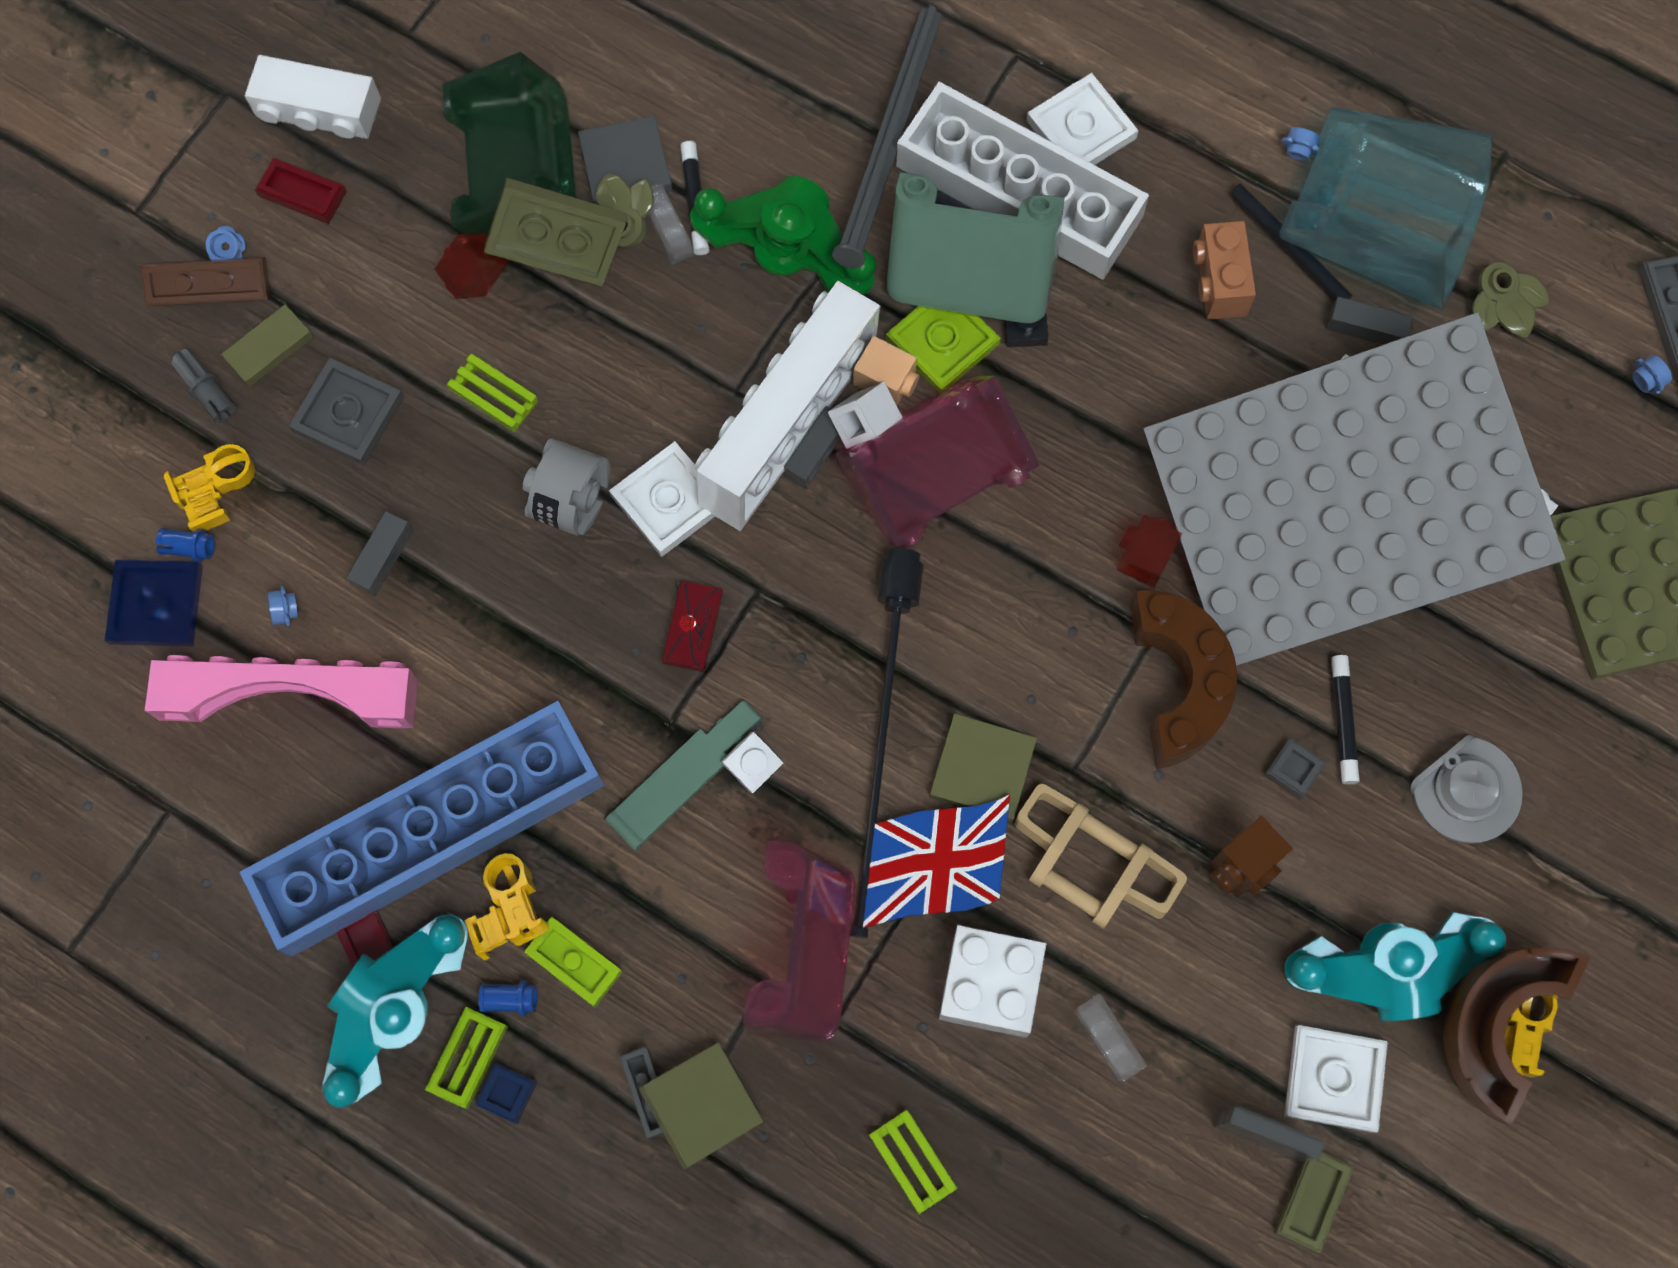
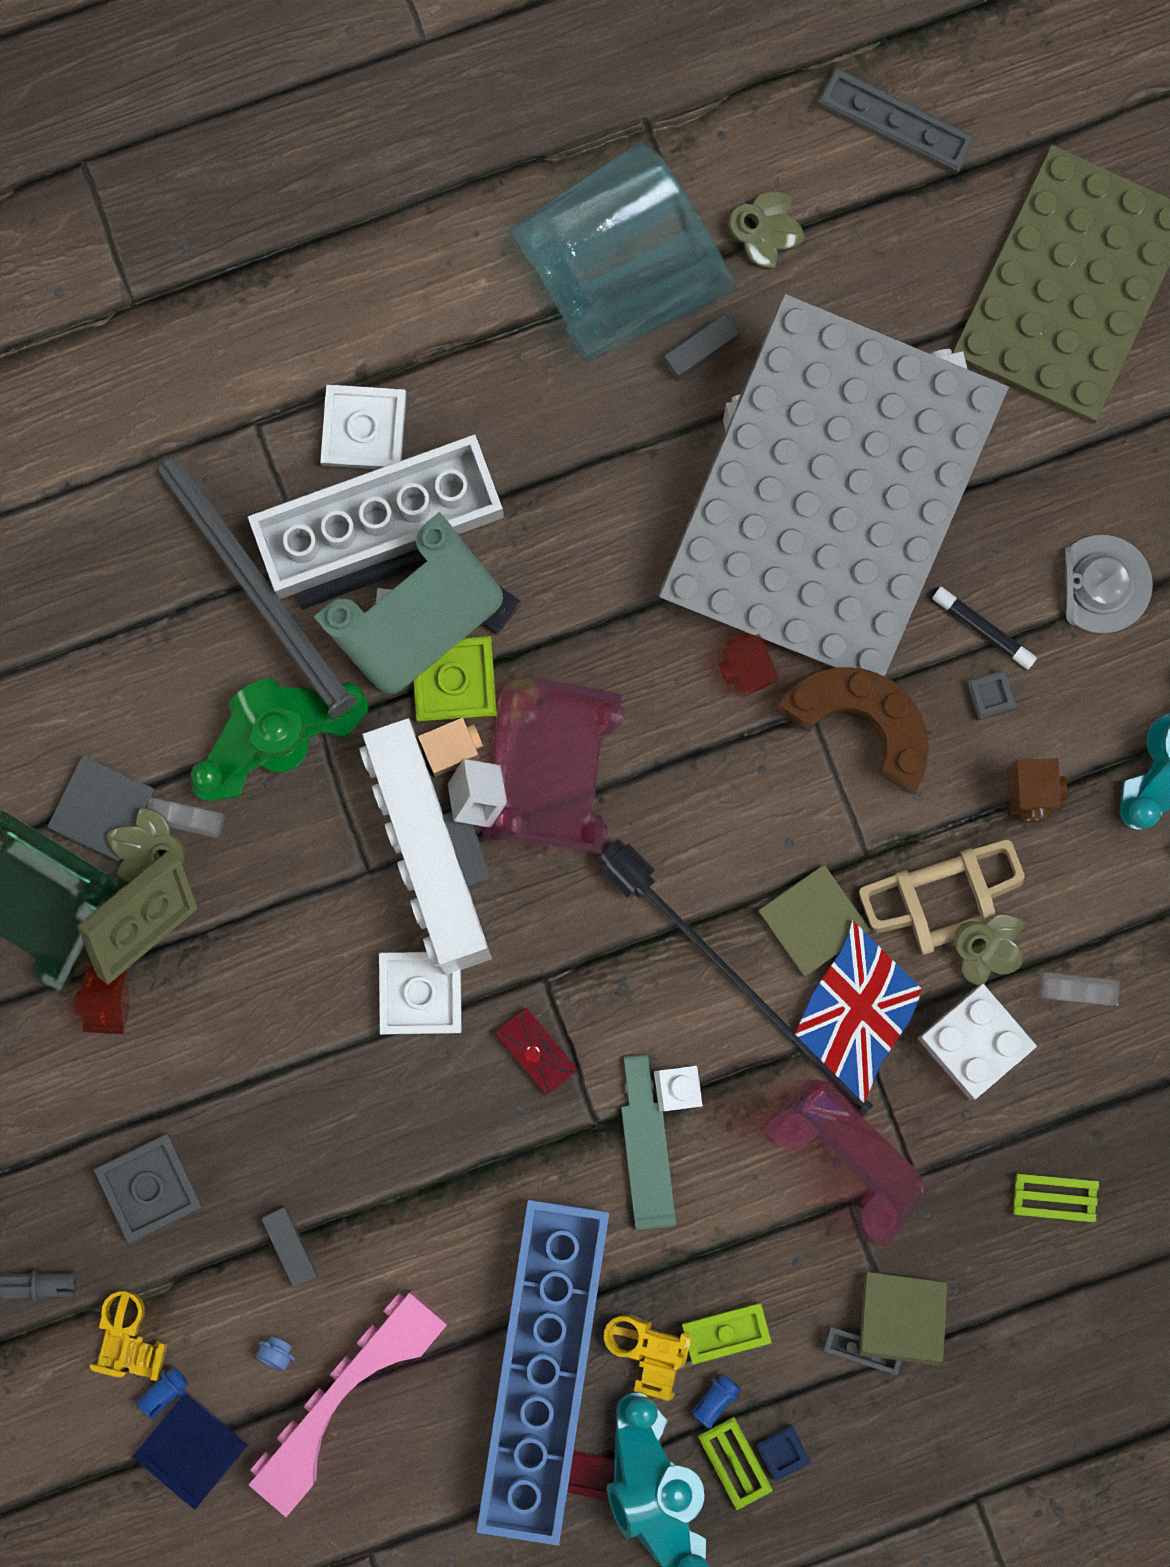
camera: 50 degrees left, 10 degrees up
olive tile [221,304,314,388] -> none
lime tile [446,353,539,432] -> none
light grey brick [523,438,611,536] -> none
bar [680,141,709,255] -> none
nougat brick [1193,221,1256,320] -> none
black bar [1230,184,1353,301] -> none
medium blue plate [1282,127,1321,161] -> none
medium blue plate [1632,355,1672,394] -> none
none -> olive plate [954,913,1025,985]

